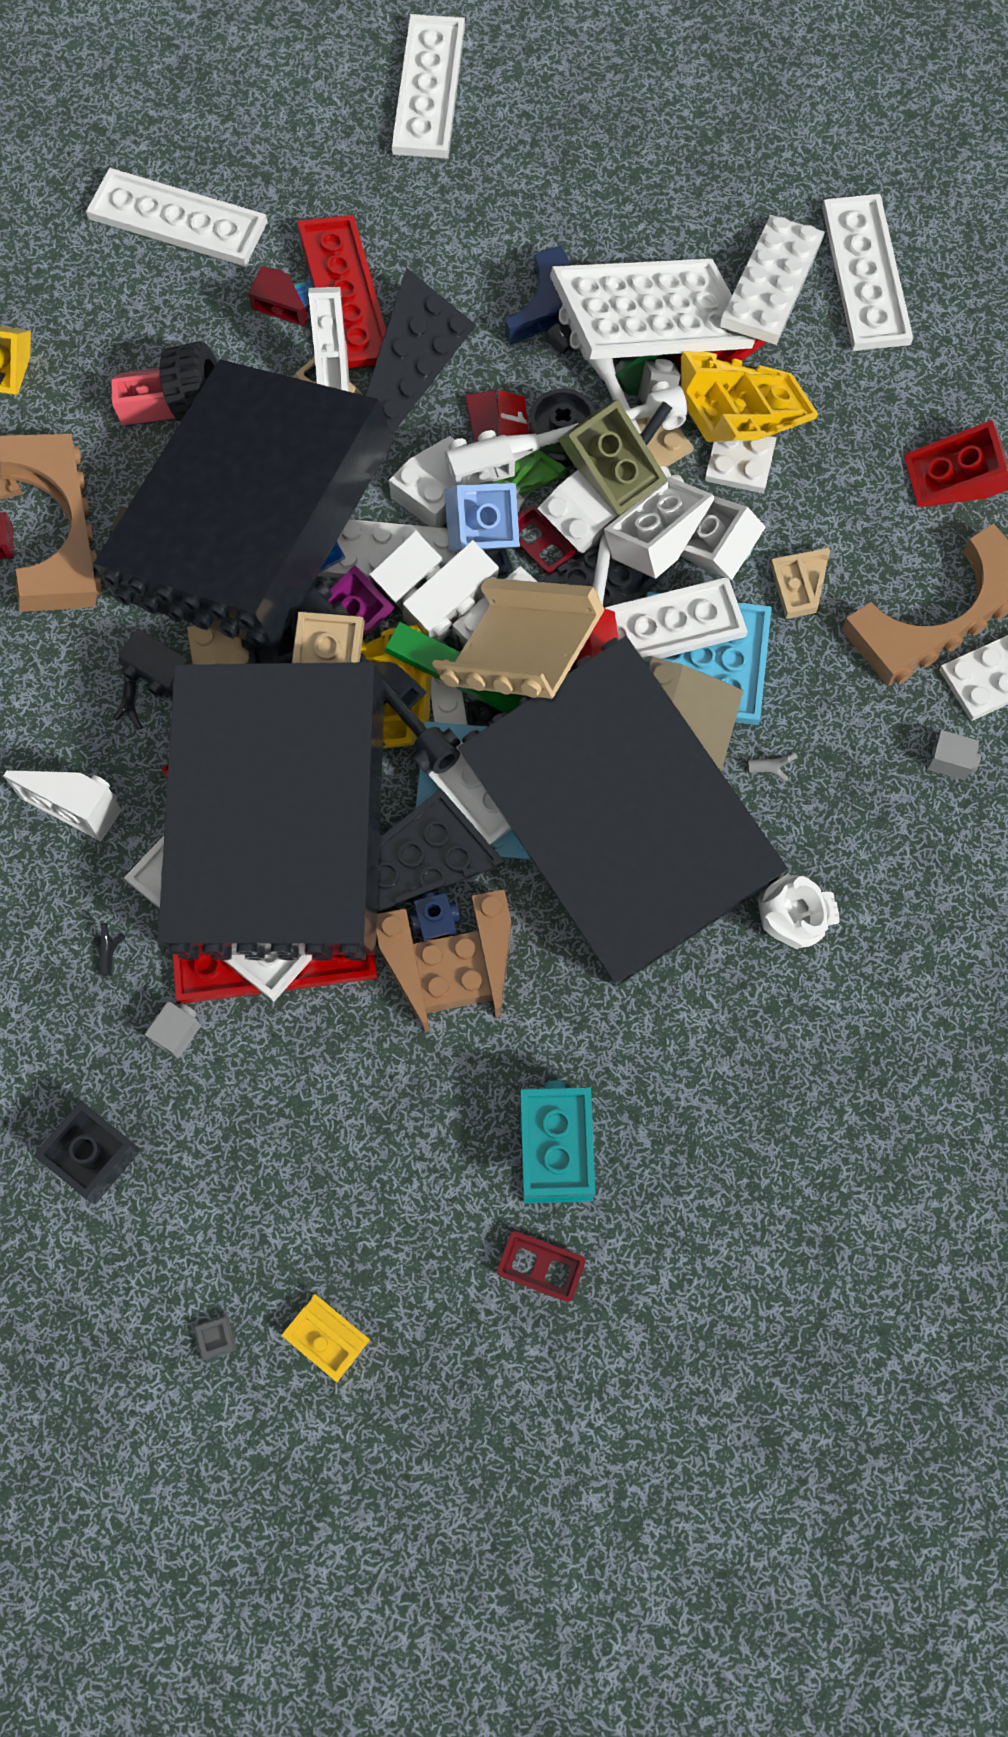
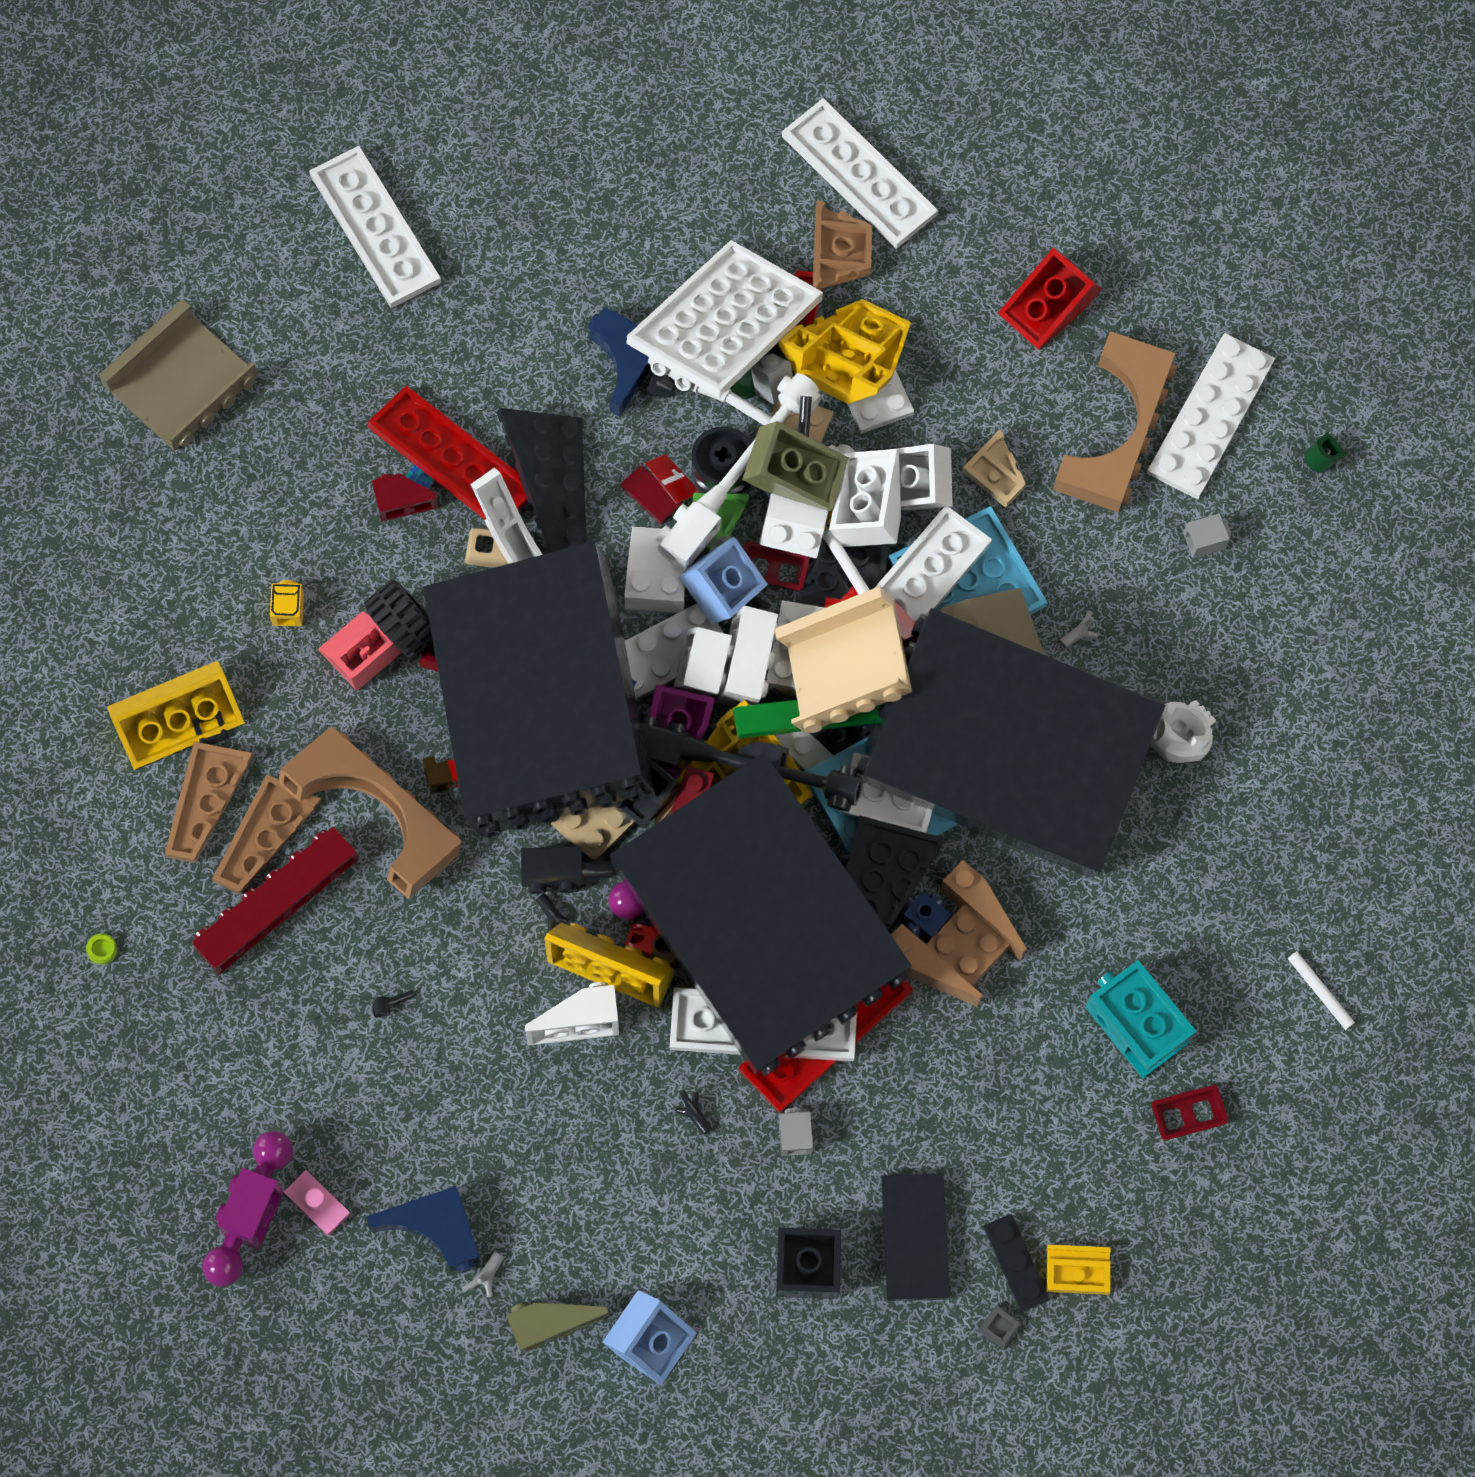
camera: 40 degrees left, 0 degrees up
white plate [86,168,267,267] -> none
tan plate [292,612,365,663] -> none
white plate [720,215,825,345] -> none
none -> dark tan panel [99,299,258,451]
none -> yellow brick [270,580,304,626]
none -> yellow slope [544,922,674,1008]
none -> medium nougat wing [813,200,872,290]
none -> black tile [881,1174,950,1301]
none -> black plate [983,1214,1050,1313]
none -> white bar [1288,951,1355,1030]

